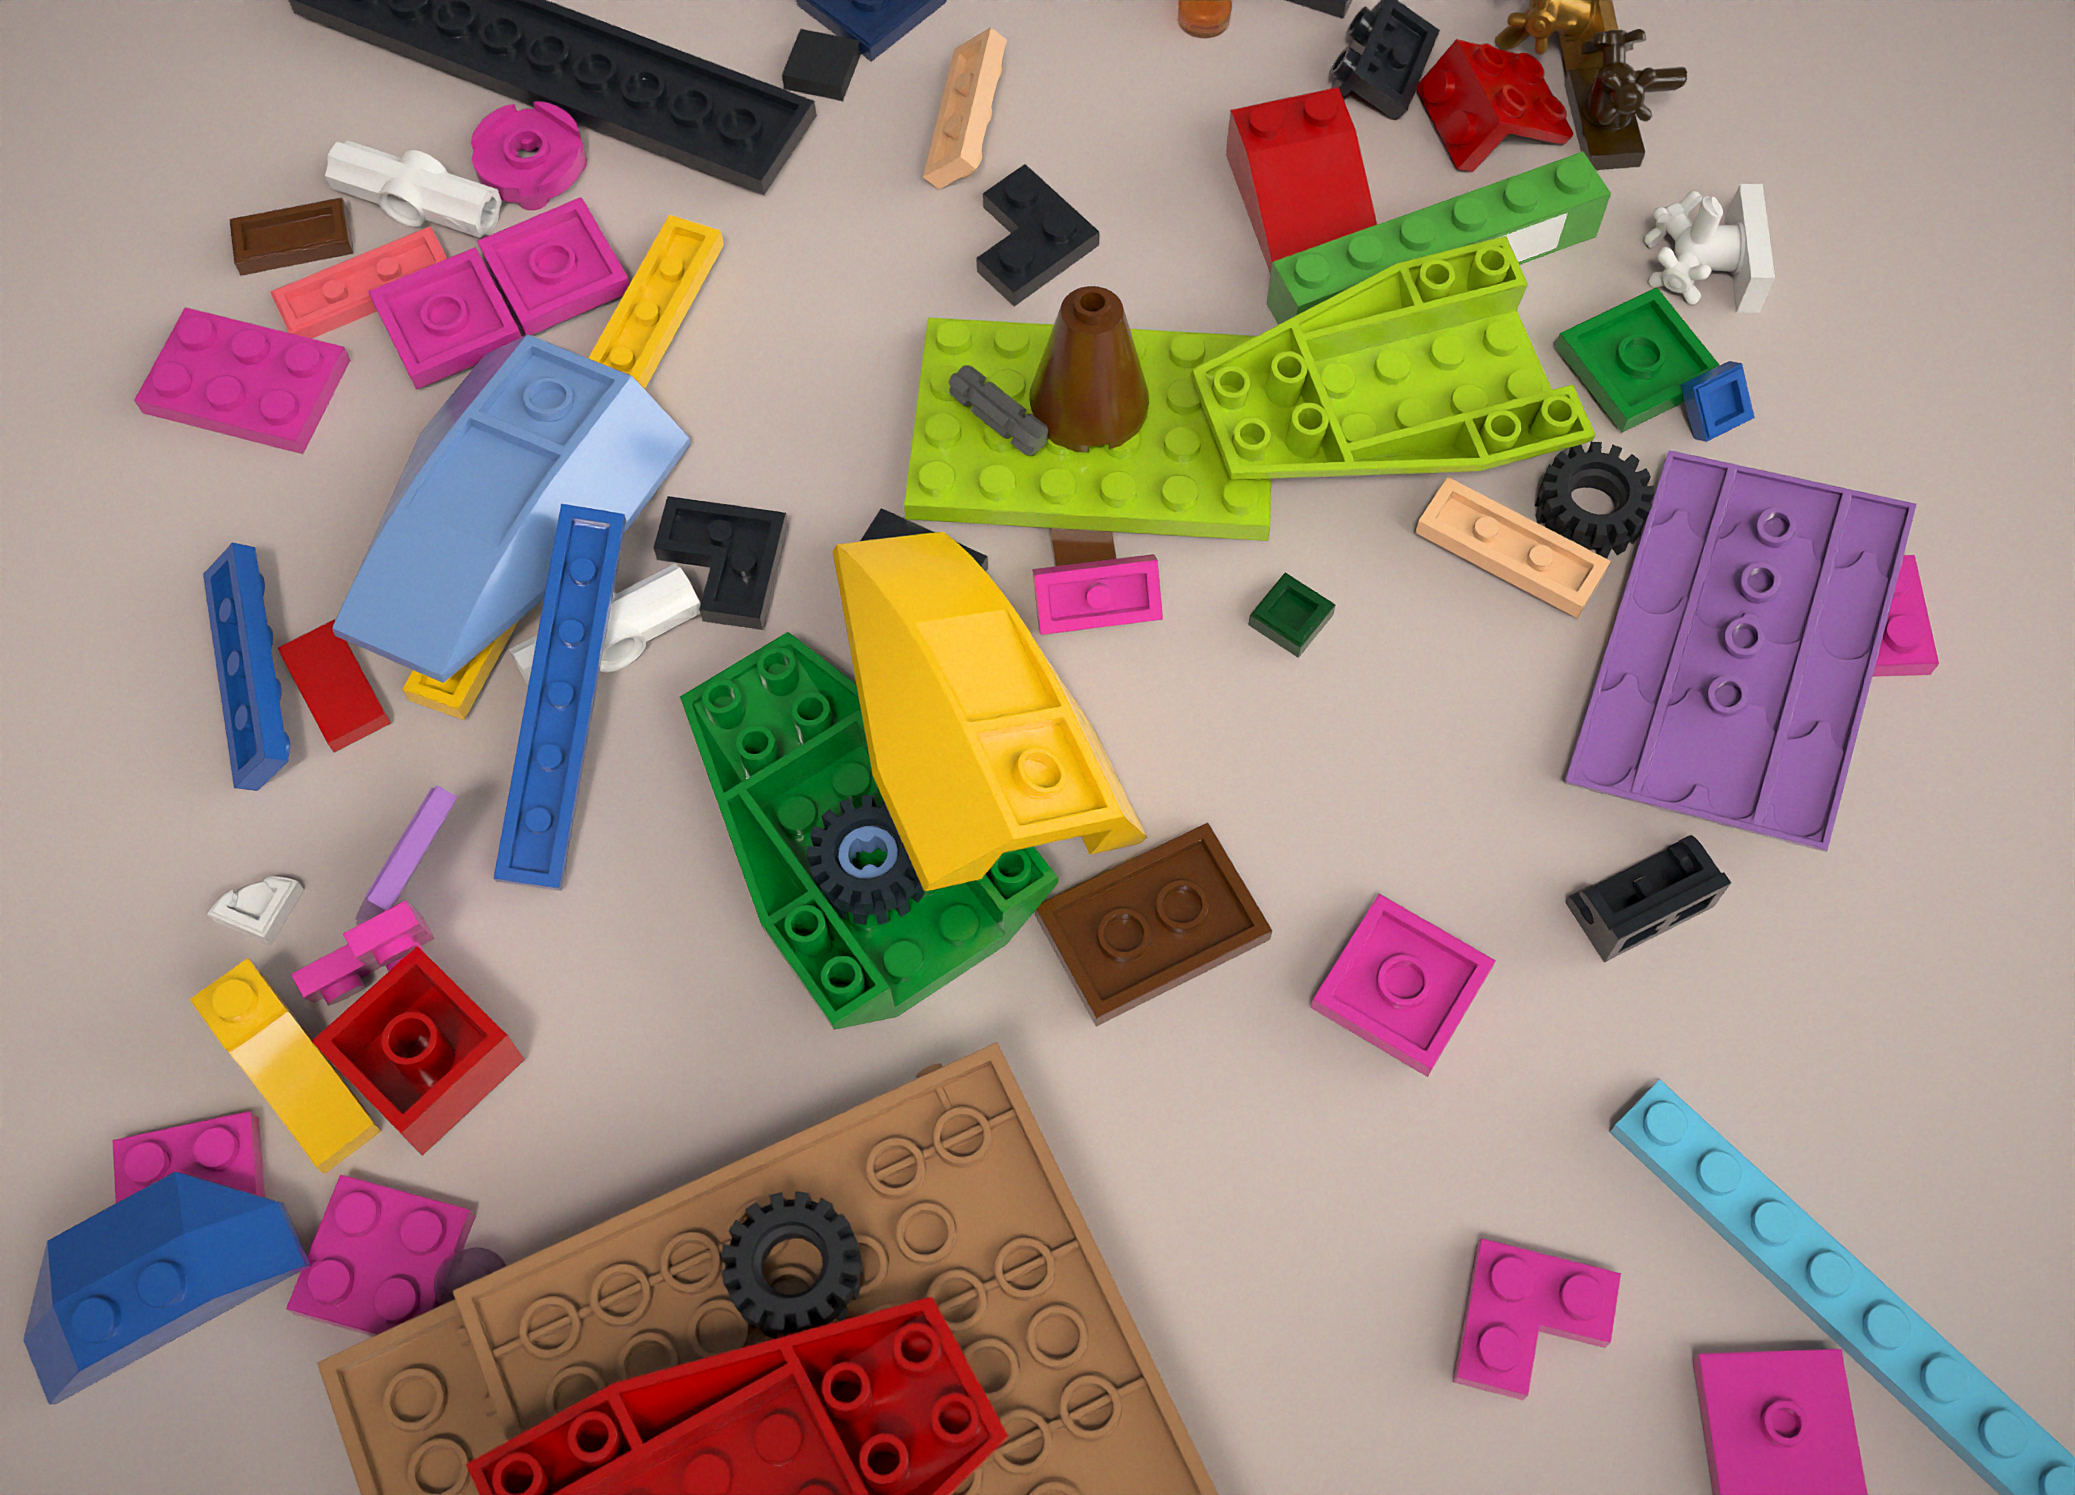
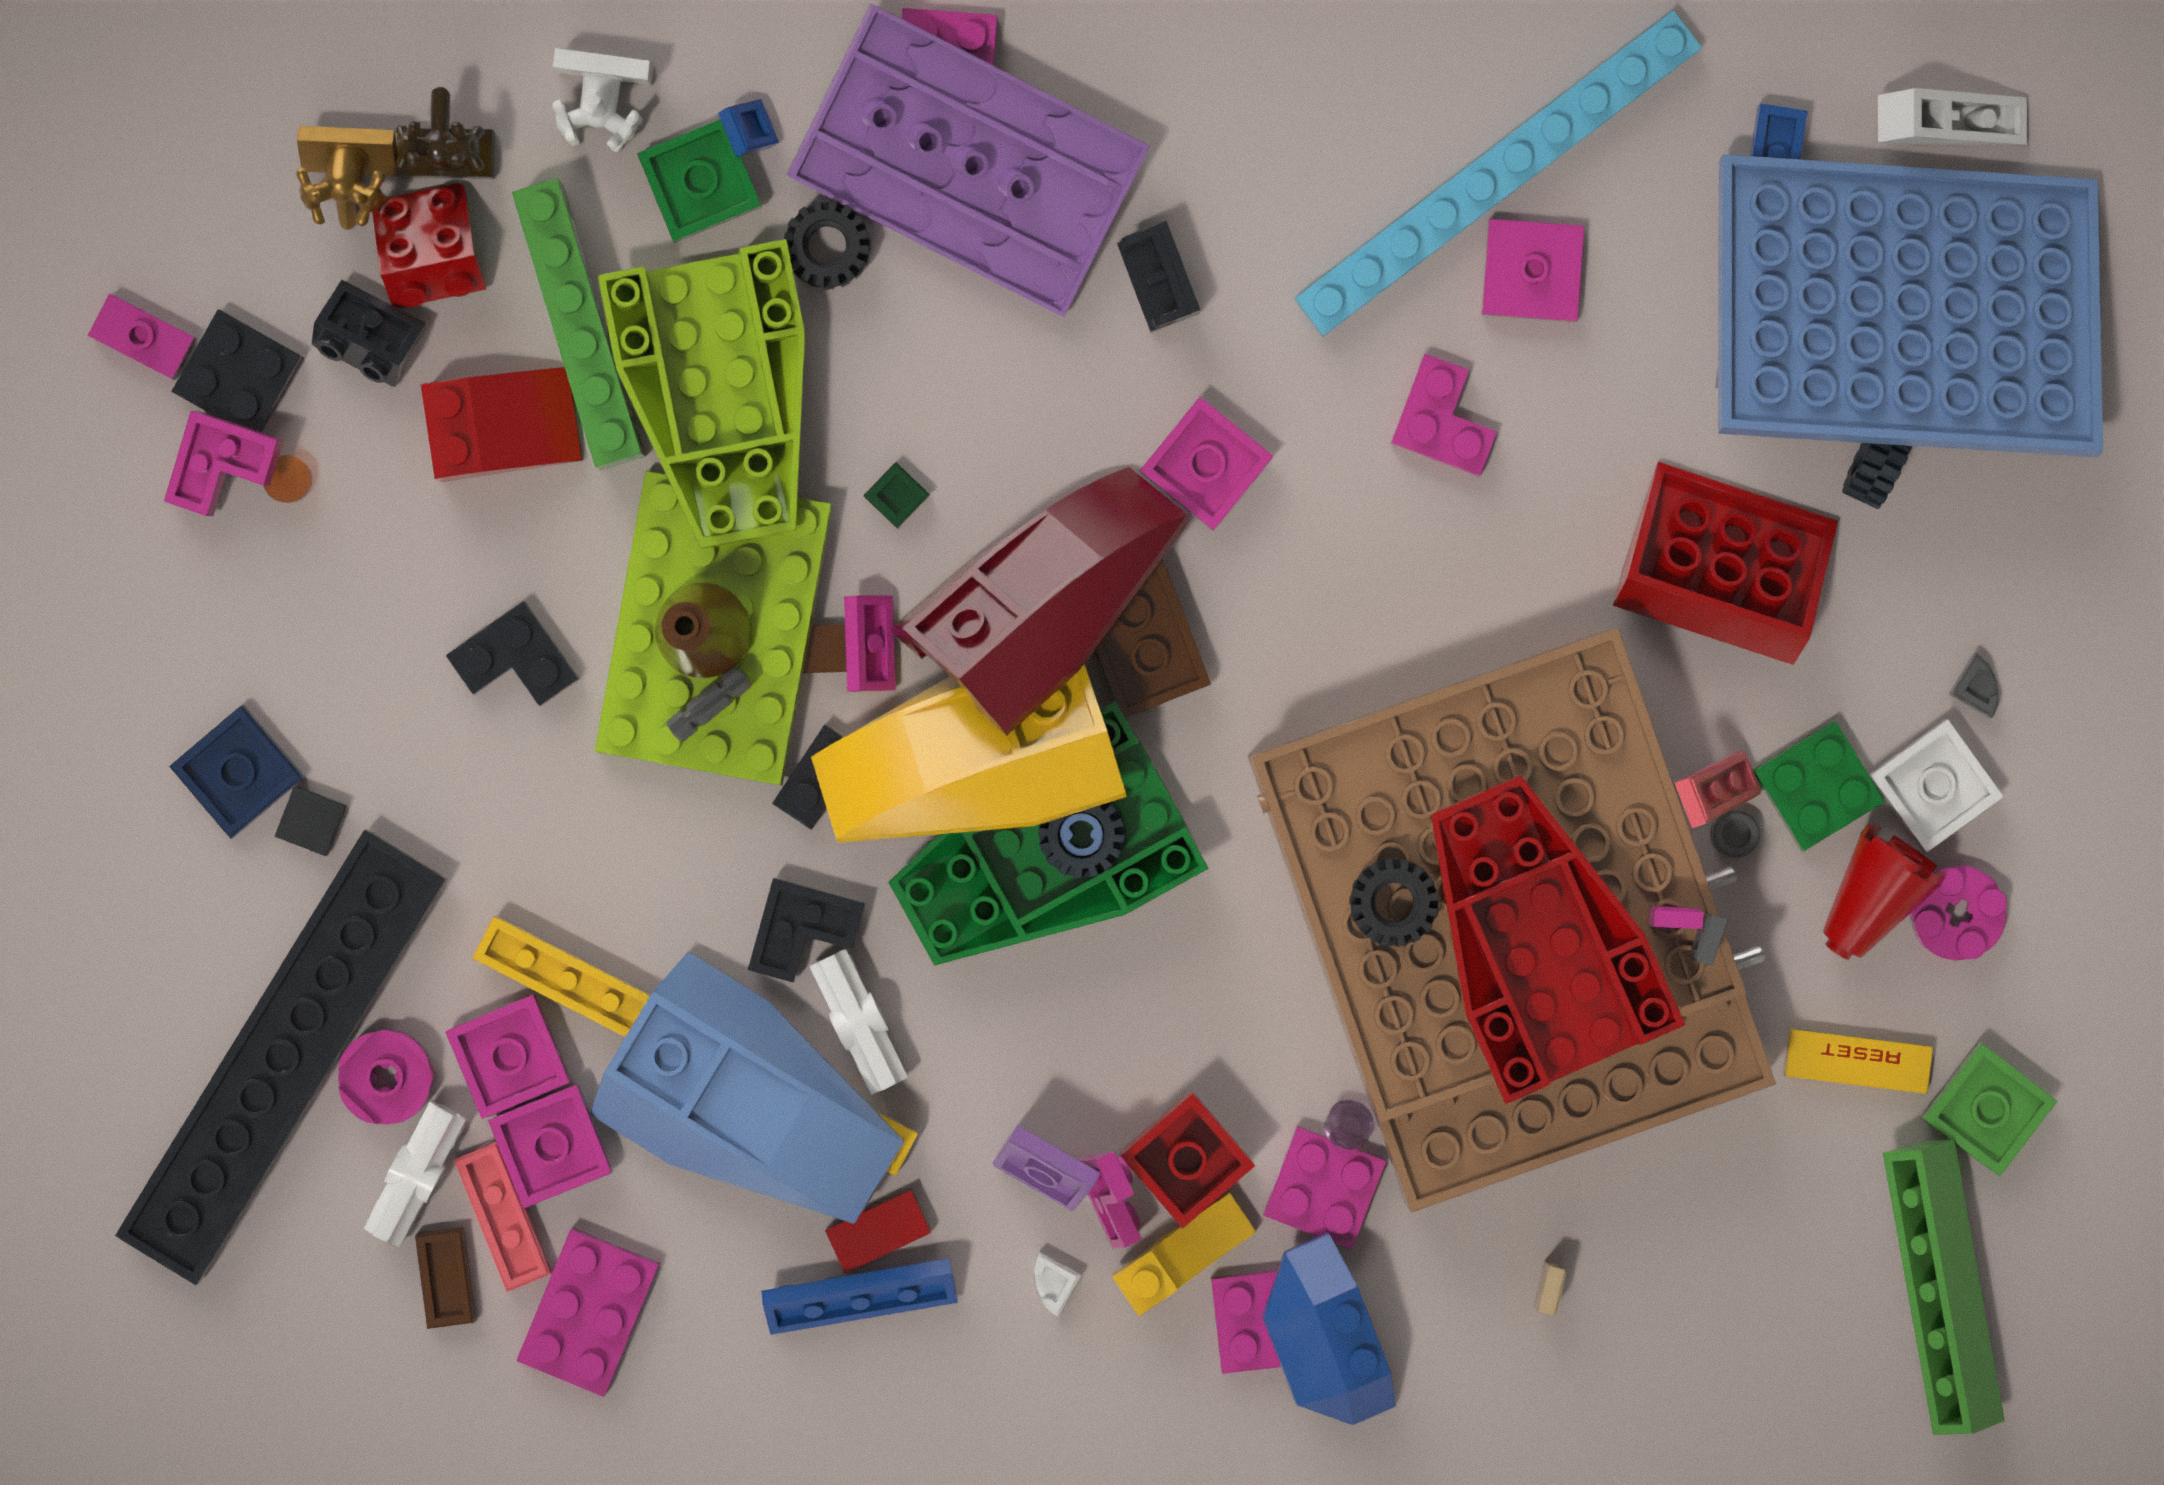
camera: 85 degrees left, 25 degrees up
blue plate [493,504,626,891] -> none
light nougat plate [923,27,1007,189] -> none
light nougat plate [1415,477,1611,619] -> none
none -> dark red wedge [891,467,1190,736]

